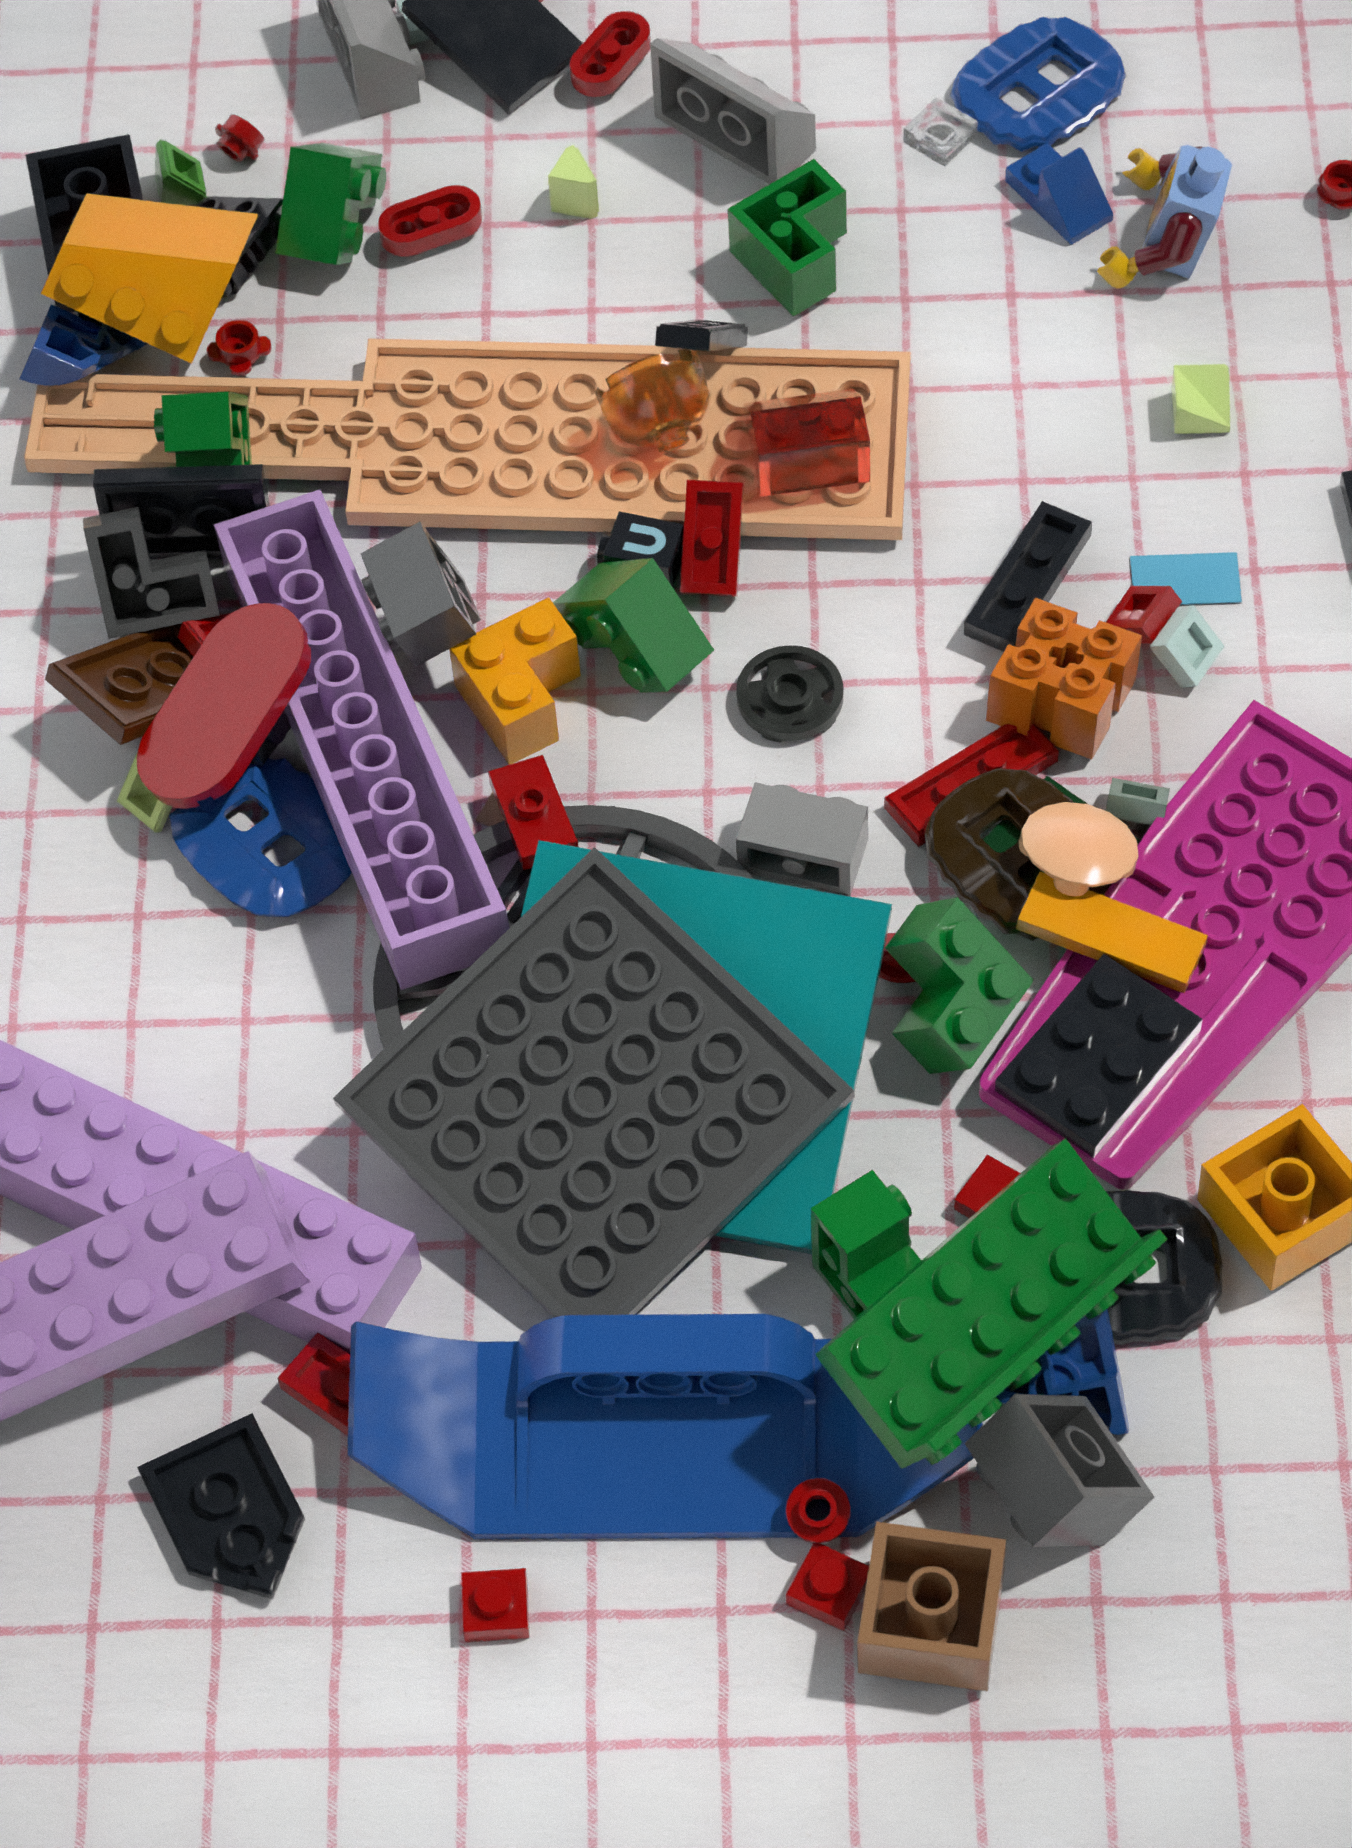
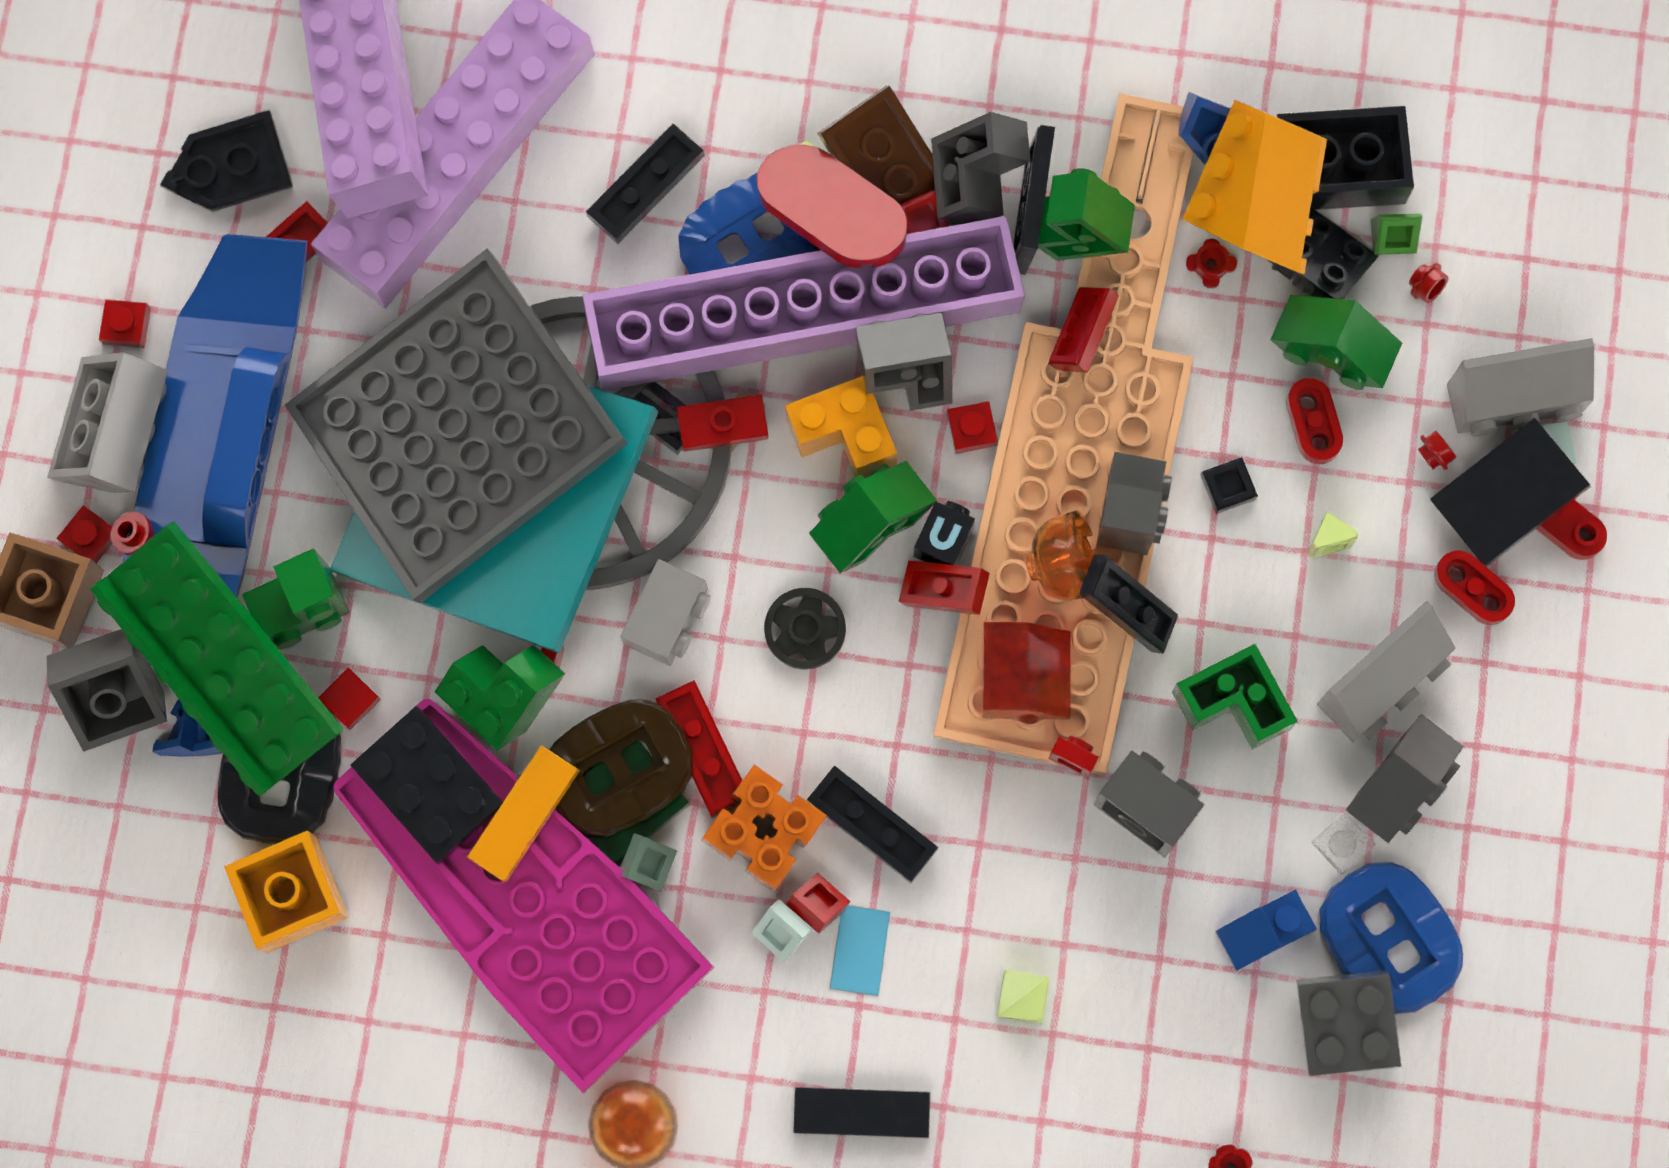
camera: 100 degrees right, 20 degrees up
light nougat dish [1019,802,1138,896] -> none
torso [1097,145,1232,289] -> none
none -> light grey slope [47,352,168,493]
none -> black plate [586,123,705,244]
none -> red plate [947,401,998,454]
none -> red plate [1048,287,1119,373]
none -> red plate [1048,736,1099,779]
none -> dark grey brick [1094,750,1205,858]
none -> dark grey brick [1096,452,1172,555]
none -> black tile [1200,457,1258,514]
none -> dark grey brick [1296,970,1402,1076]
none -> dark grey brick [1346,714,1464,843]
none -> red plate [1417,431,1457,470]

